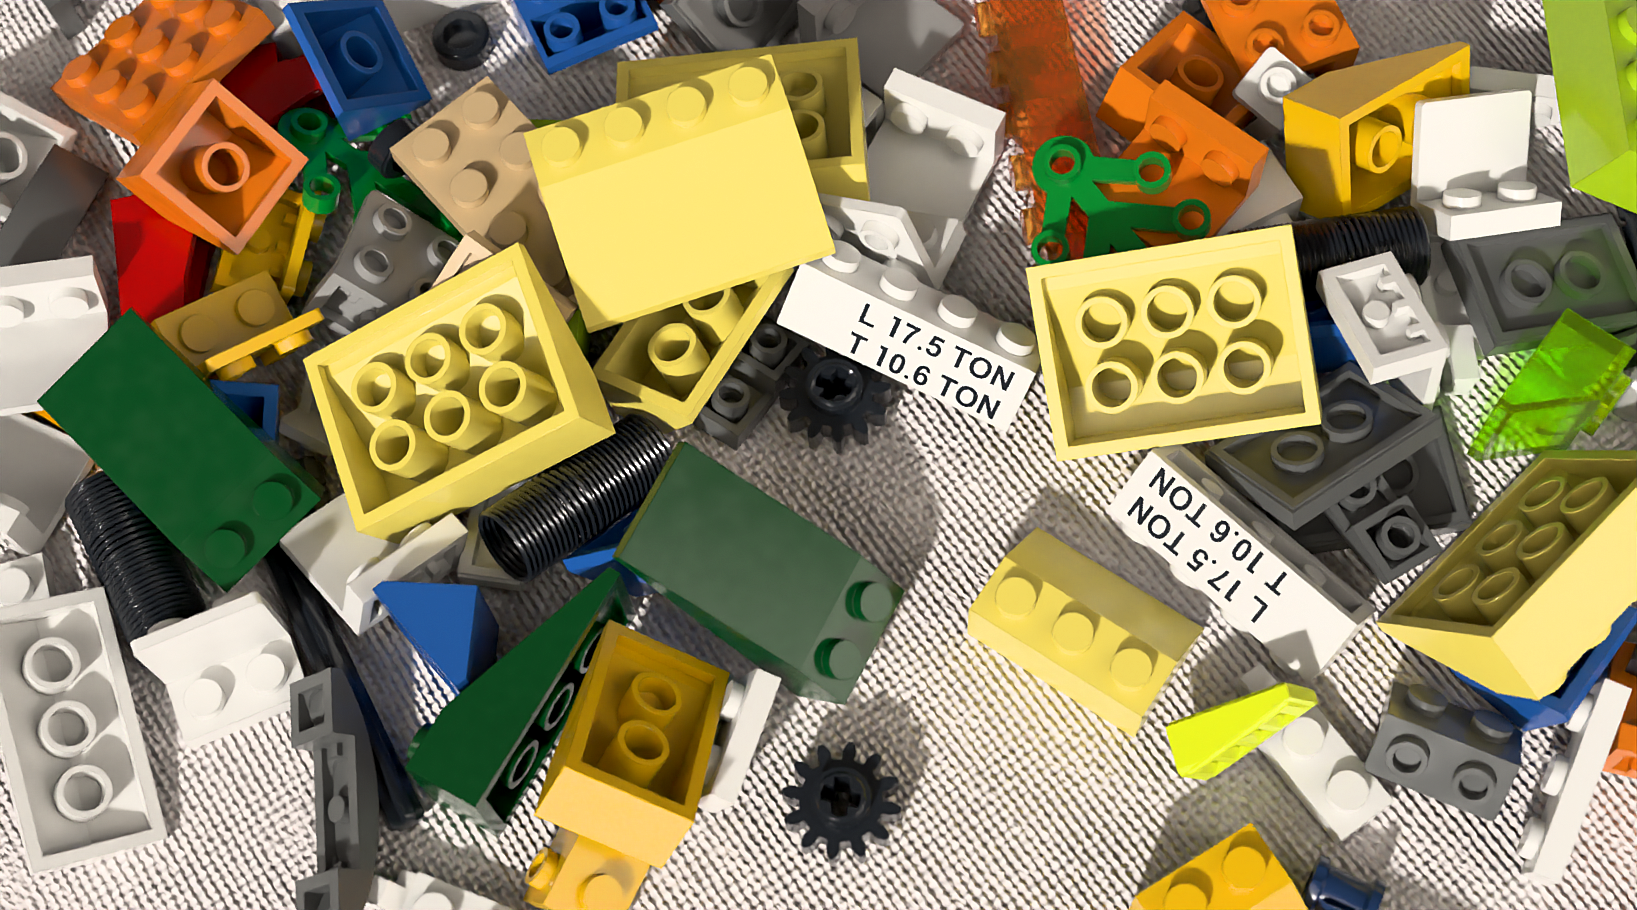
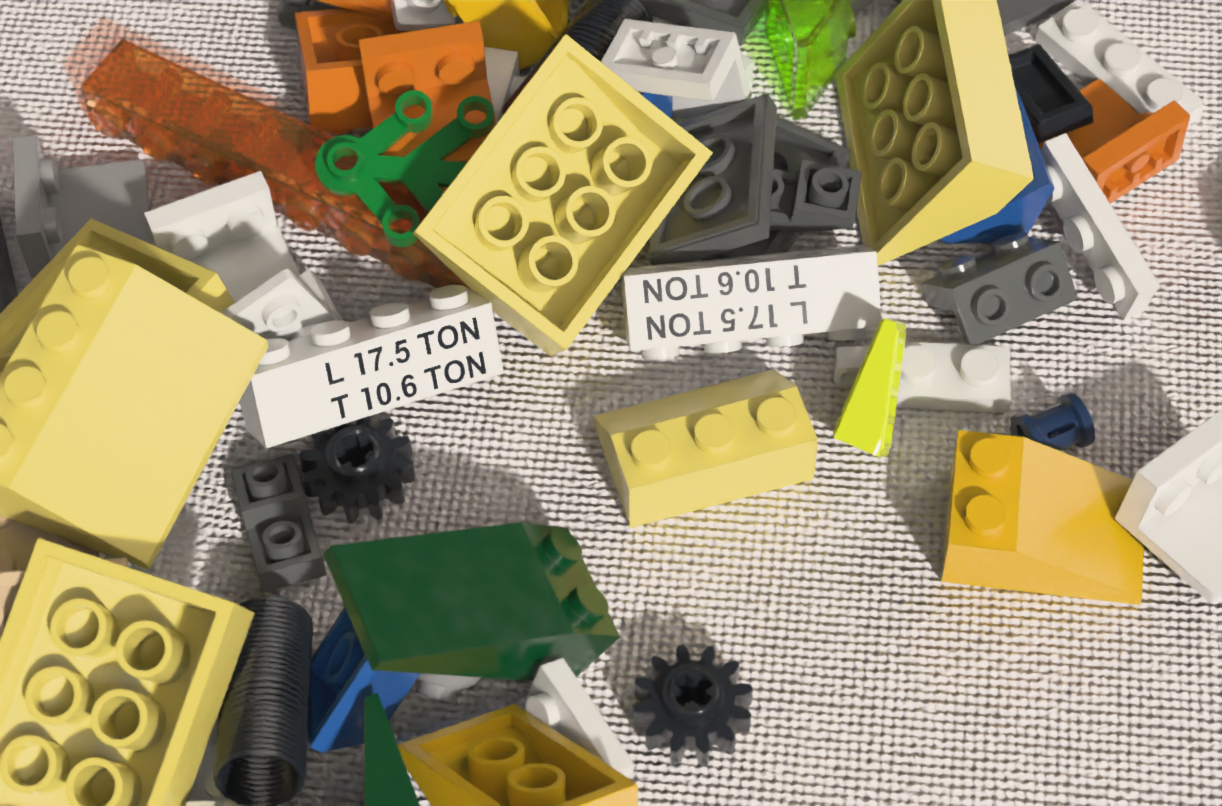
camera: 55 degrees left, 10 degrees down
light yellow slope [592,267,794,435] -> none

